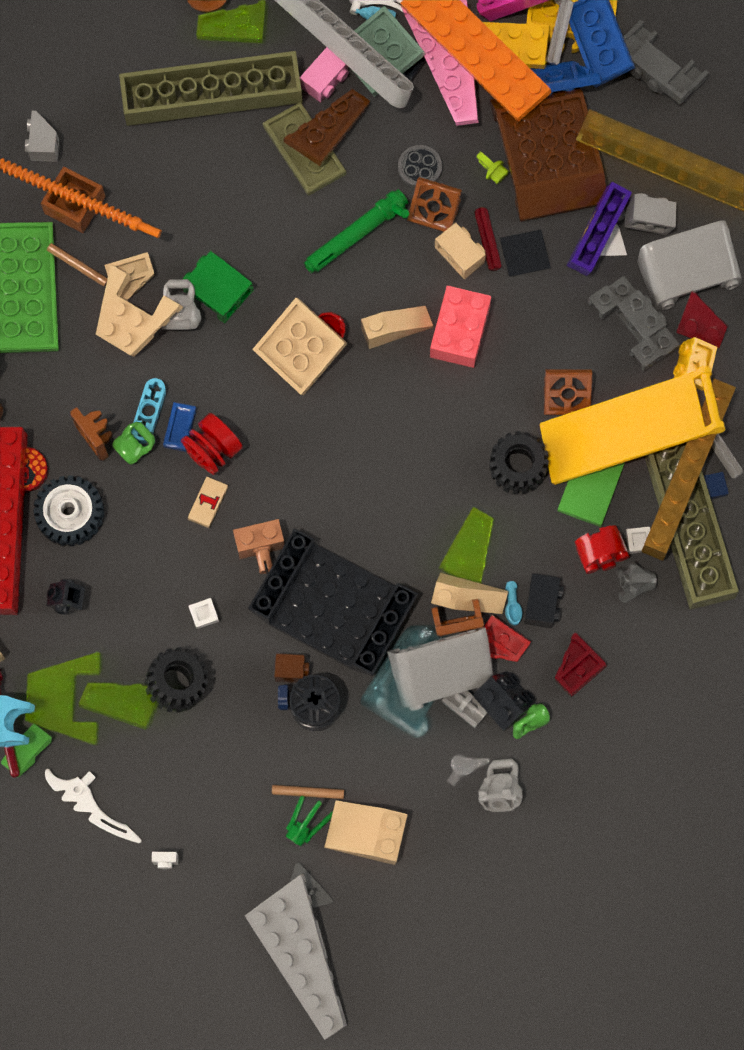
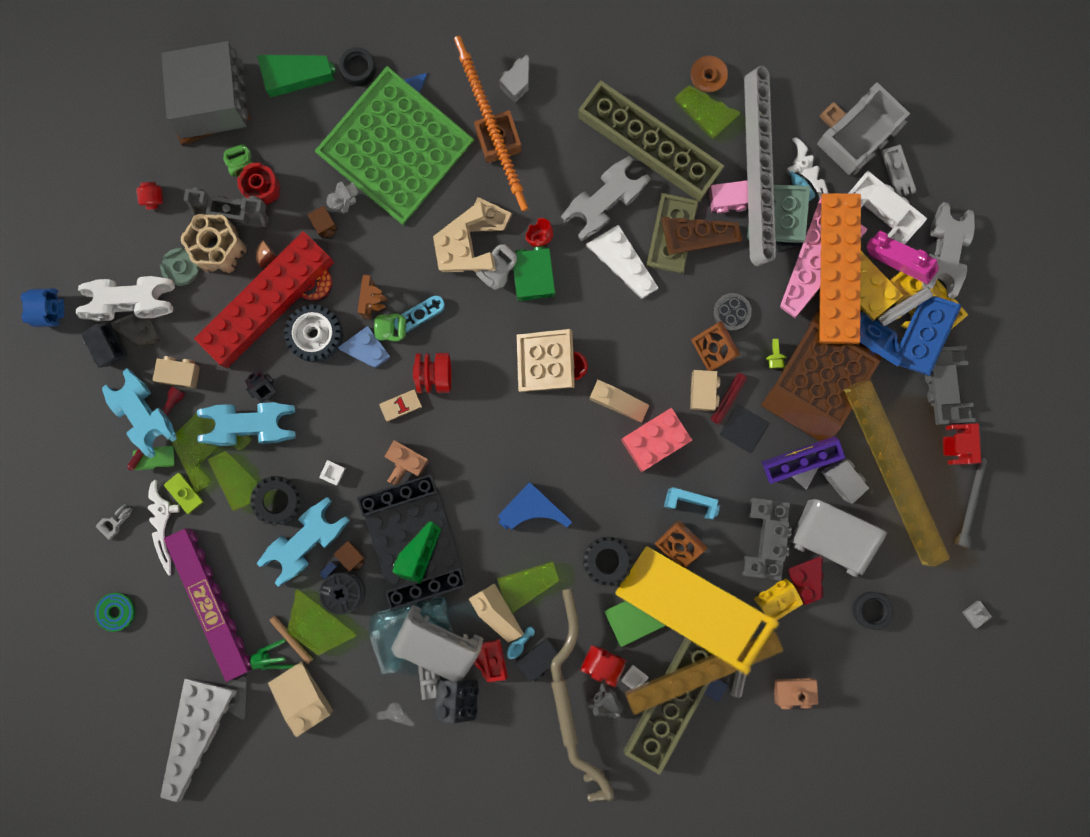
camera: 45 degrees right, 10 degrees up
medium nougat bar [47,243,108,286] -> none
white plate [152,852,179,869] -> none
blue tile [163,402,196,452] -> none
green cylinder [304,189,409,274] -> none
dark orange piece [431,599,484,636] -> none
light grey piece [478,758,523,812] -> none
bright green piece [513,703,550,739] -> none
dark red wing [555,632,606,697] -> none
none -> green tile [95,592,136,632]
none -> light grey piece [96,504,132,540]
none -> magenta brick [163,528,252,682]
none -> lime plate [164,473,204,514]
none -> medium azure piece [197,402,296,446]
none -> medium azure piece [257,497,350,587]
none -> clear neon green wing [287,589,357,655]
none -> medium blue wing [338,326,391,368]
none -> green slope [392,521,441,583]
none -> blue arch [498,482,572,530]
none -> red hair [526,218,553,247]
none -> dark tan piece [551,588,614,802]
none -> light grey piece [561,156,650,241]
none -> white wing [586,225,658,299]
none -> medium azure panel [664,487,720,520]
none -> red panel [943,423,981,465]

